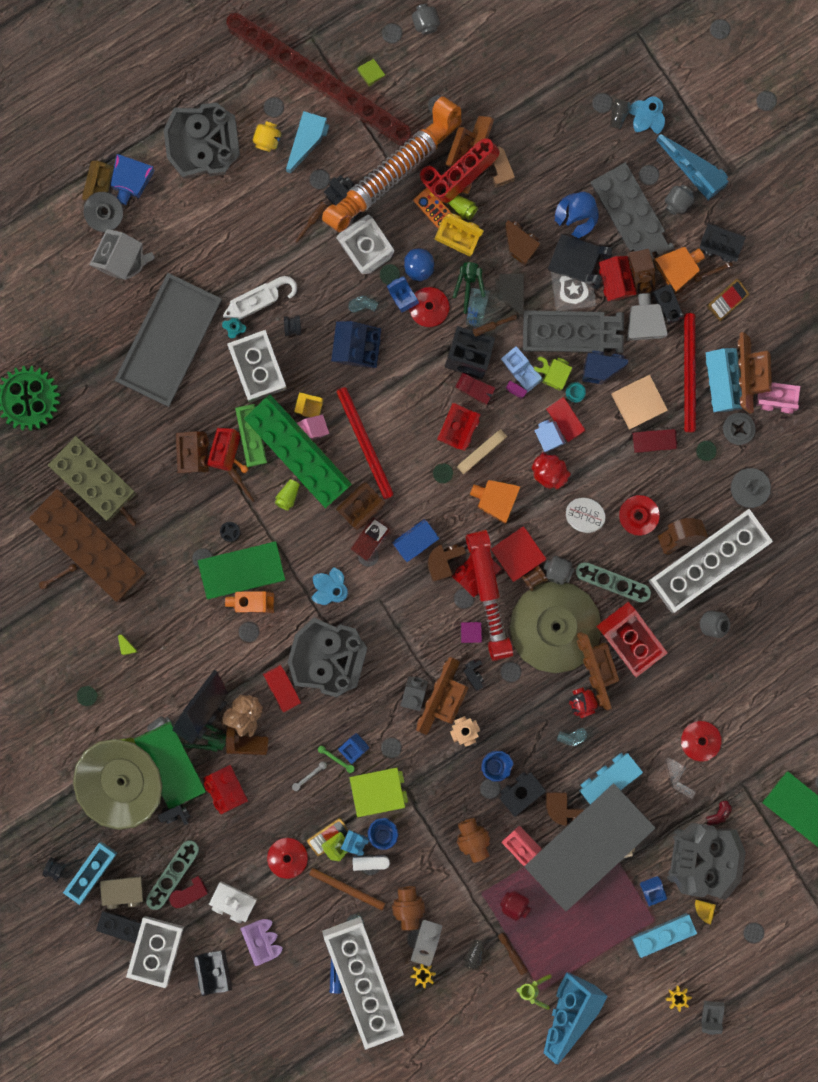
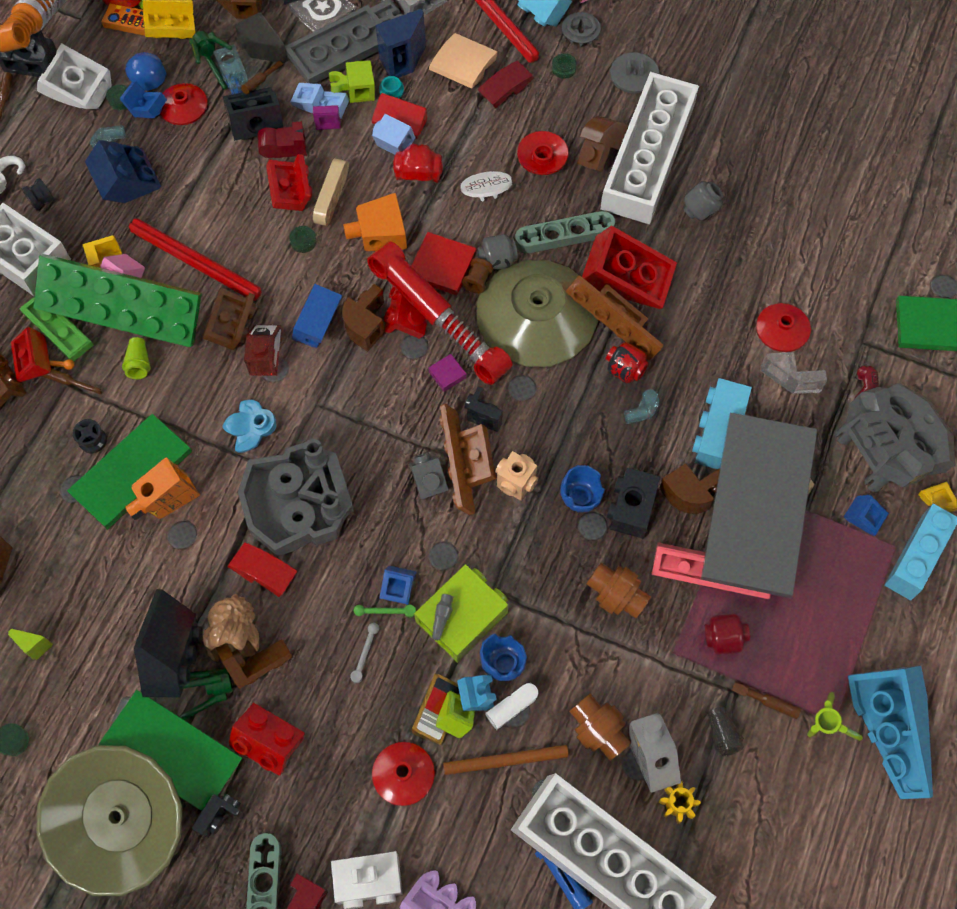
camera: 30 degrees left, 20 degrees down
none -> dark grey piece [432,594,454,640]

